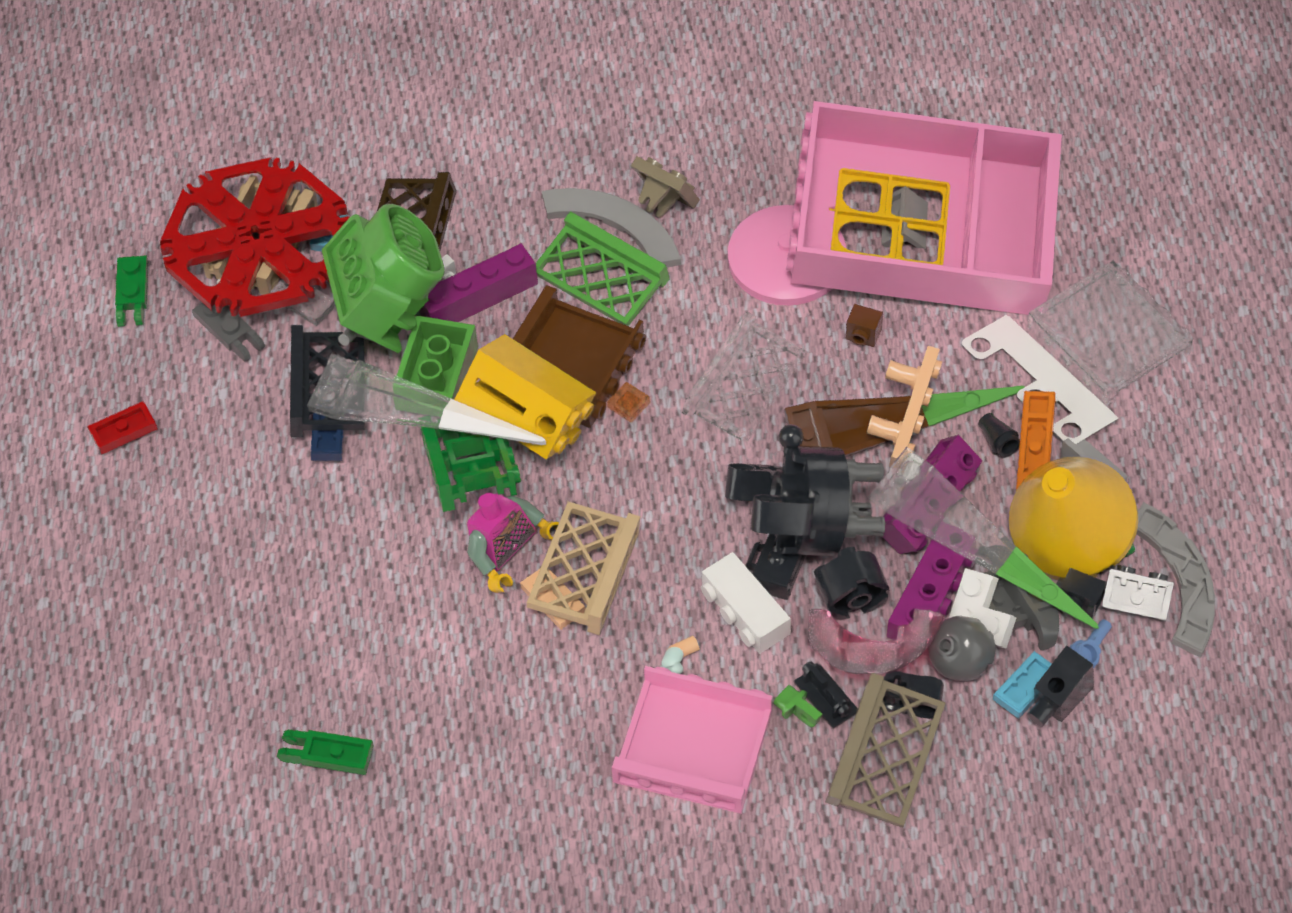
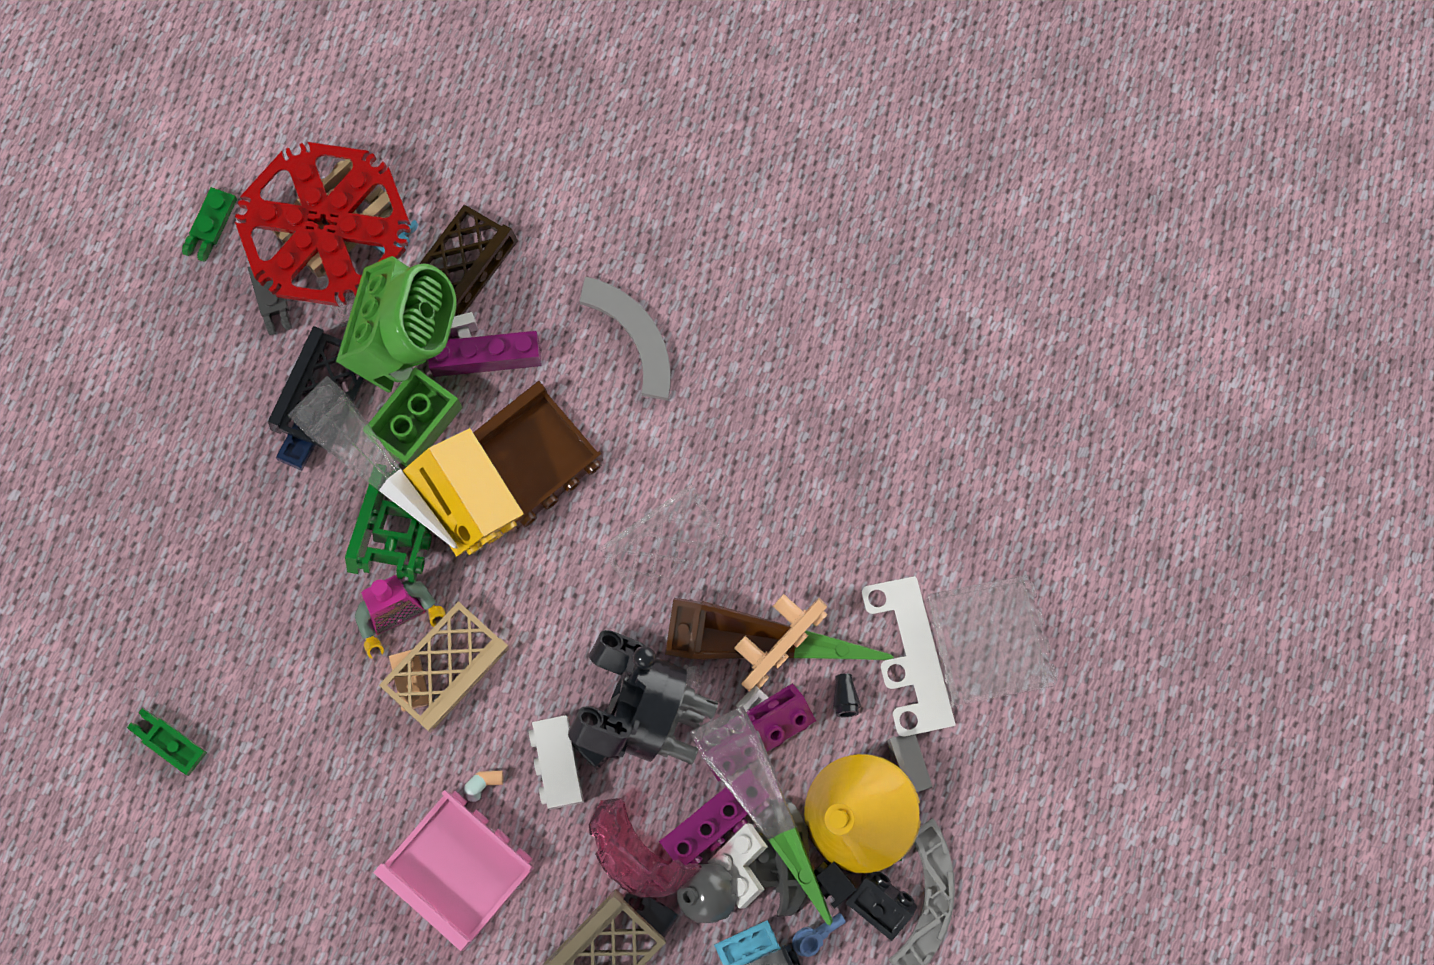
camera: 20 degrees right, 20 degrees up
red plate [87,401,158,455] -> none
bright green fence [536,211,670,326] -> none
clear orange tile [607,382,650,423] -> none
dark tan plate [631,156,700,218] -> none
bright pink dish [728,205,846,306] -> none
bright green piece [773,685,822,727] -> none
bright pink panel [786,101,1062,316] -> none
black hinge [794,661,858,729] -> none
black brick [814,547,890,619] -> none
reddish brown plate [846,304,883,347] -> none
light grey panel [881,186,928,249] -> none
orange plate [1016,391,1056,491] -> none

